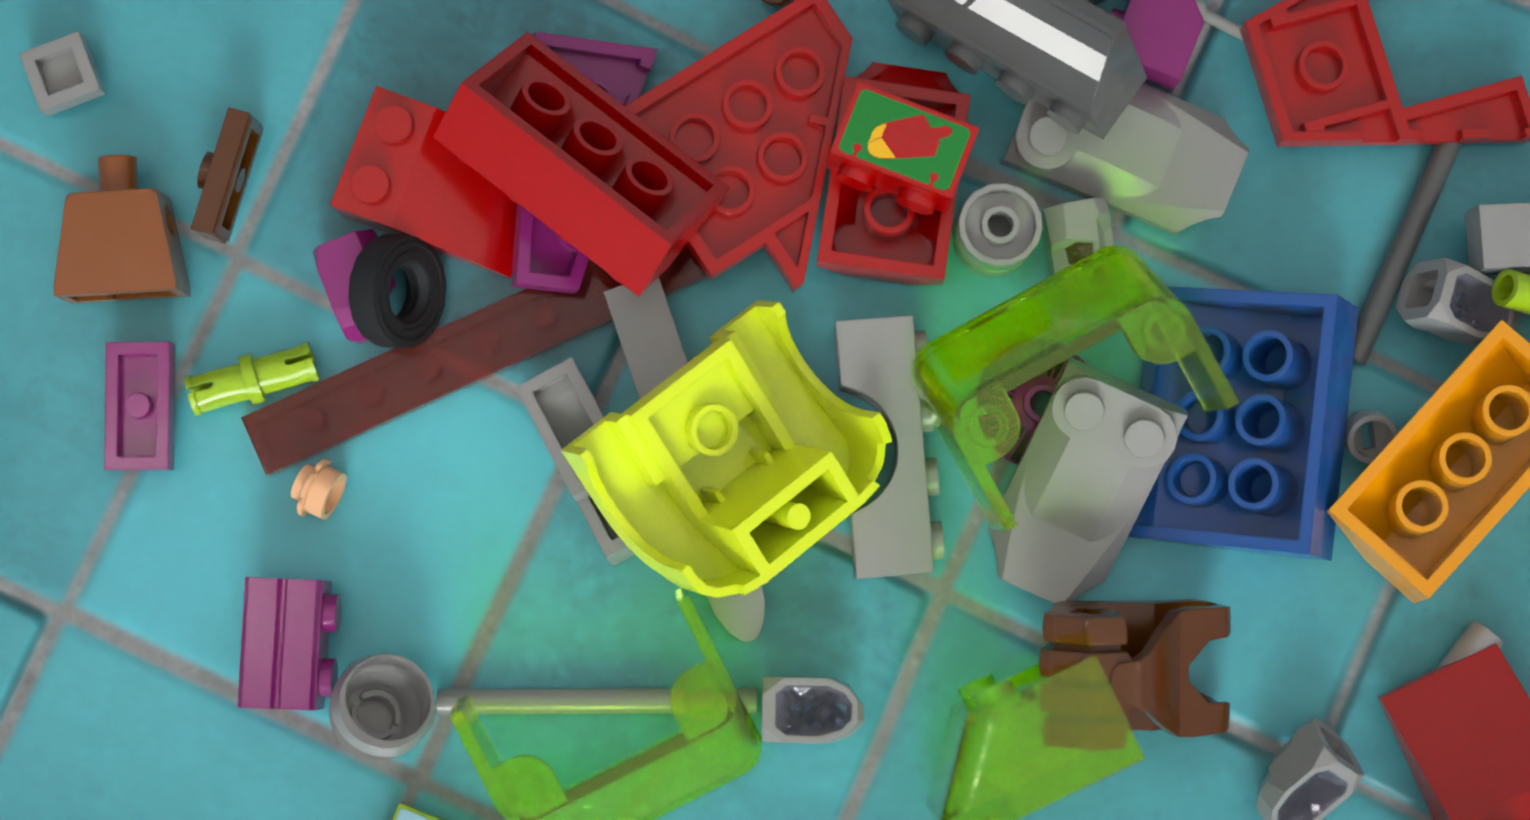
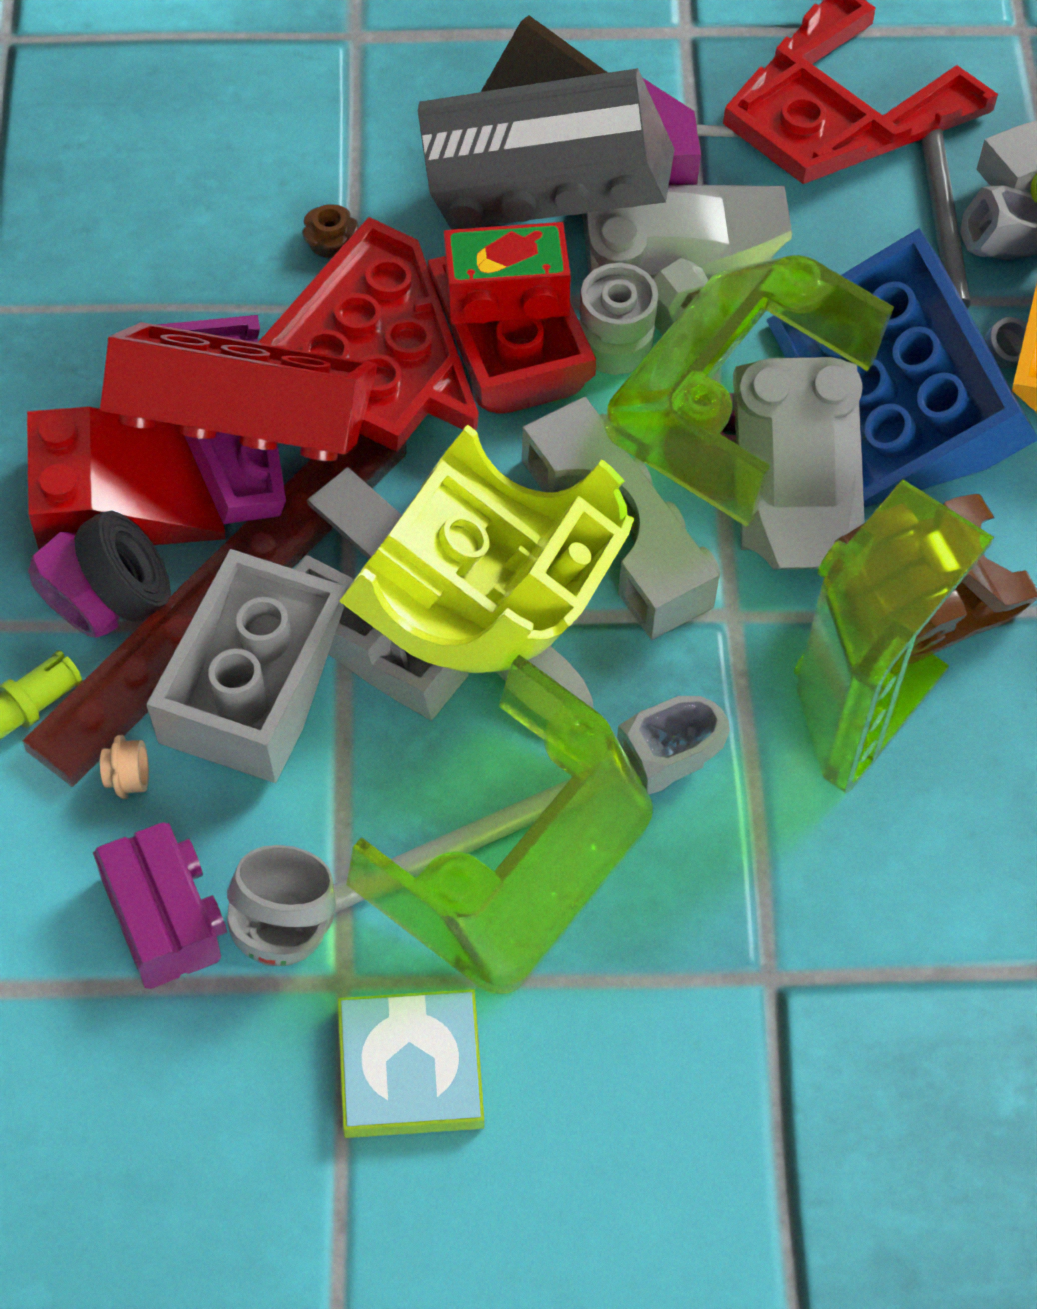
camera: 30 degrees left, 25 degrees down
none -> light grey slope [146,549,348,784]

